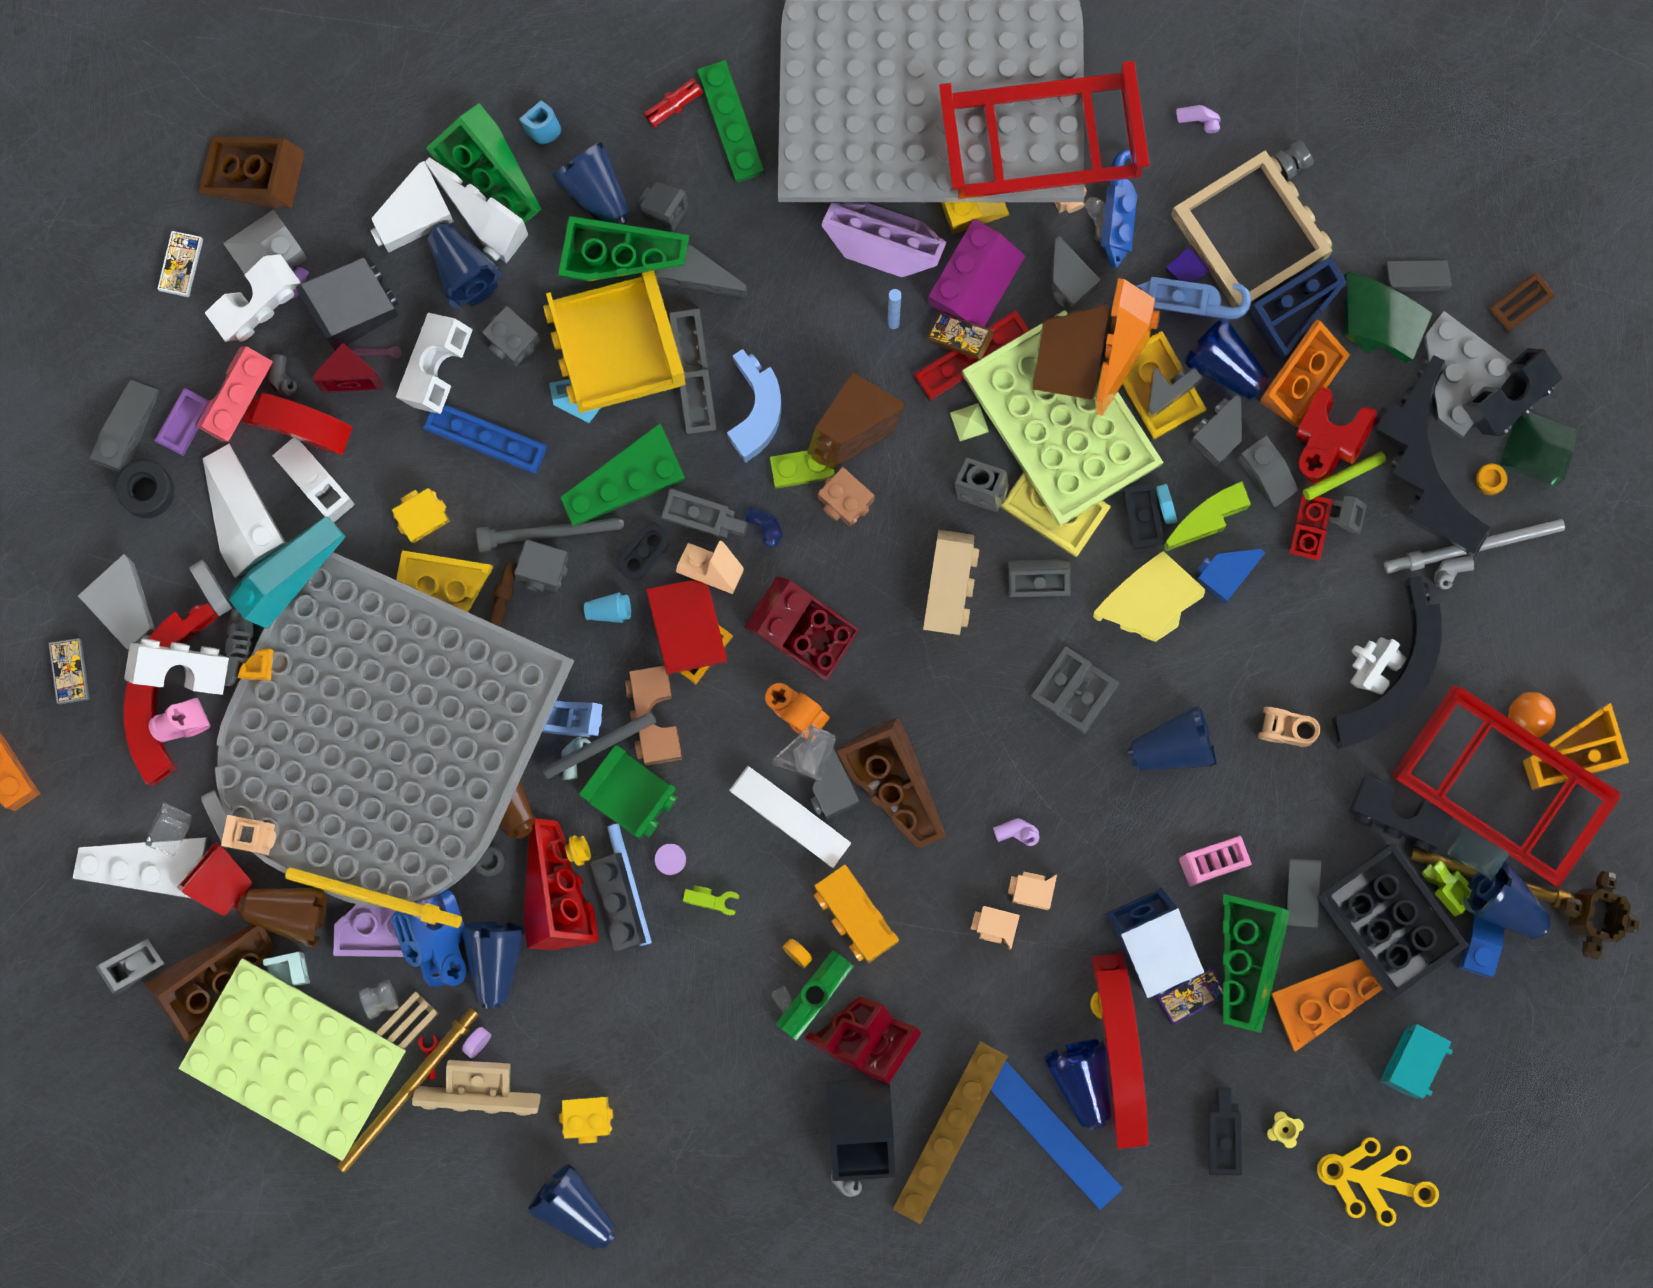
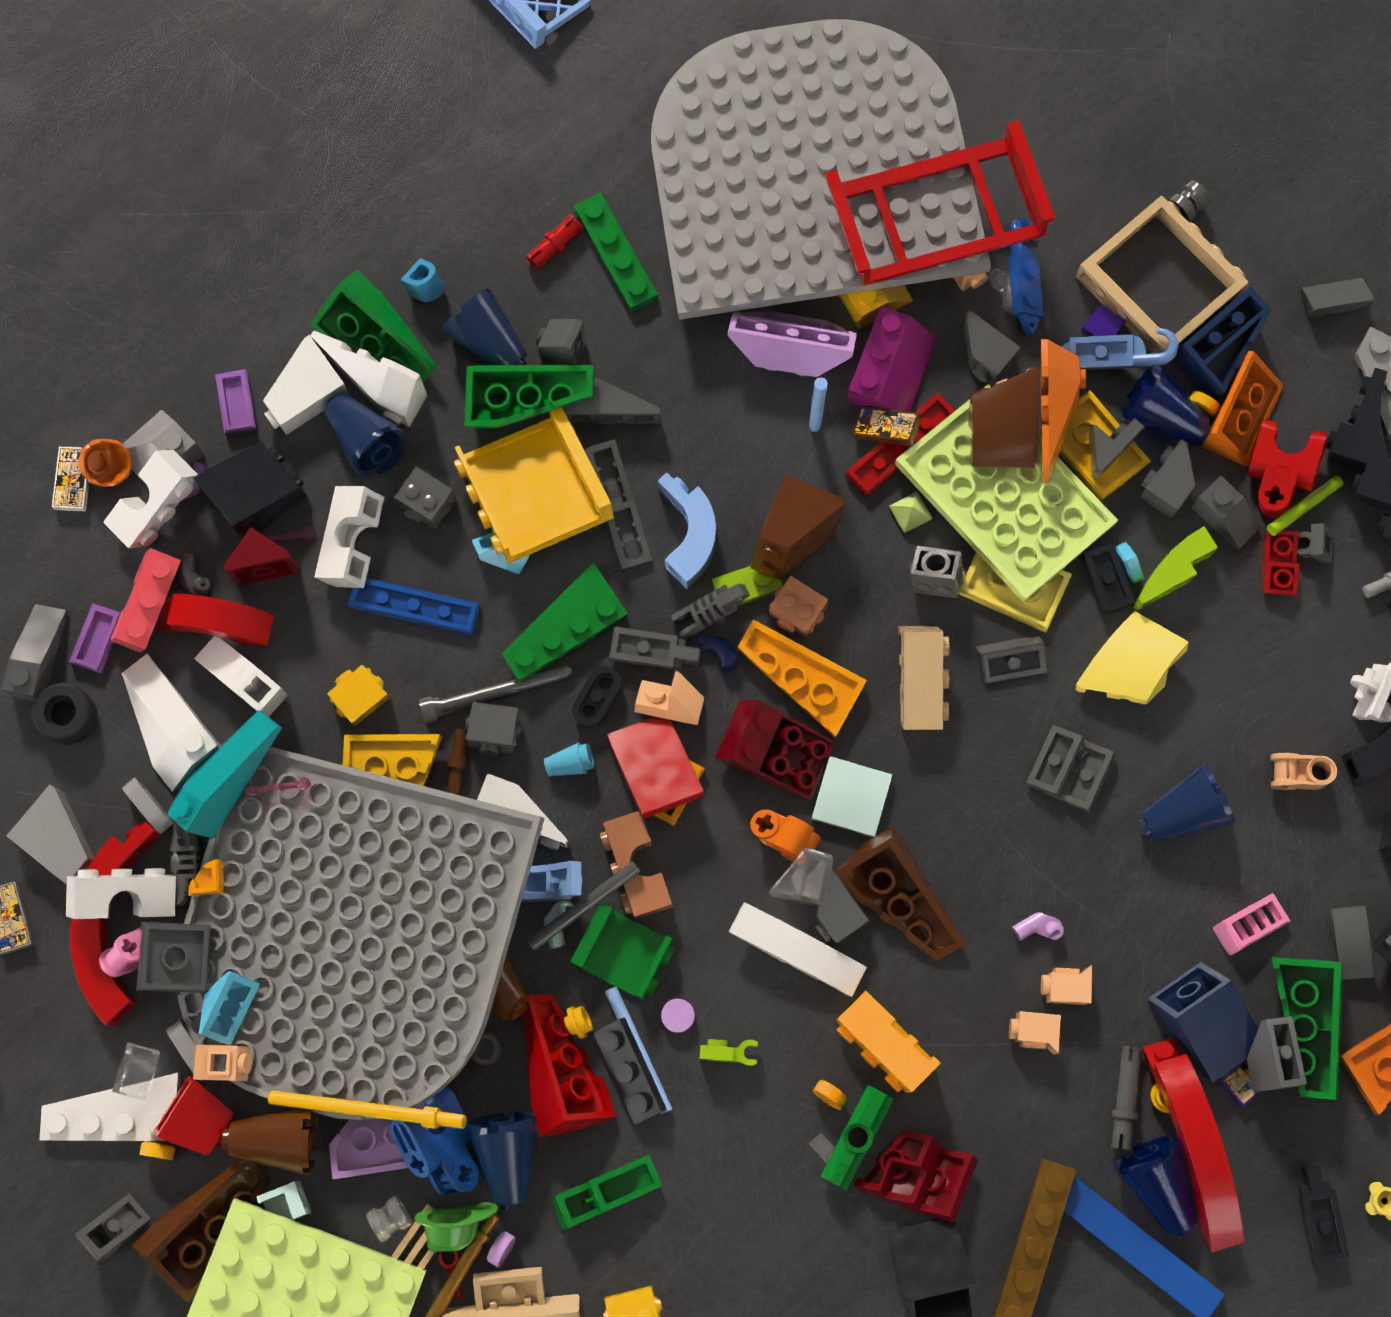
camera: 10 degrees left, 5 degrees down
reddish brown slope [198,136,305,208] -> none
lavender arm [1177,105,1221,133] -> none
blue slope [1196,549,1265,605] -> none
dark green slope [1343,272,1432,364] -> none
none -> orange hair [78,439,132,487]
none -> dark grey tile [137,922,211,993]
none -> yellow tile [139,1141,176,1160]
none -> medium azure slope [199,971,260,1046]
none -> medium lavender tile [215,369,257,437]
none -> clear pink hinge [244,777,311,796]
none -> bright green piece [415,1202,498,1252]
none -> white slope [477,774,569,850]
none -> green slope [549,1155,662,1231]
none -> dark grey hinge [670,584,750,640]
none -> light orange wing [737,619,867,738]
none -> light aqua tile [811,756,892,838]
none -> dark grey pin [1110,1046,1143,1151]
none -> yellow tile [1187,391,1221,418]
none -> dark grey slope [1247,1016,1307,1093]

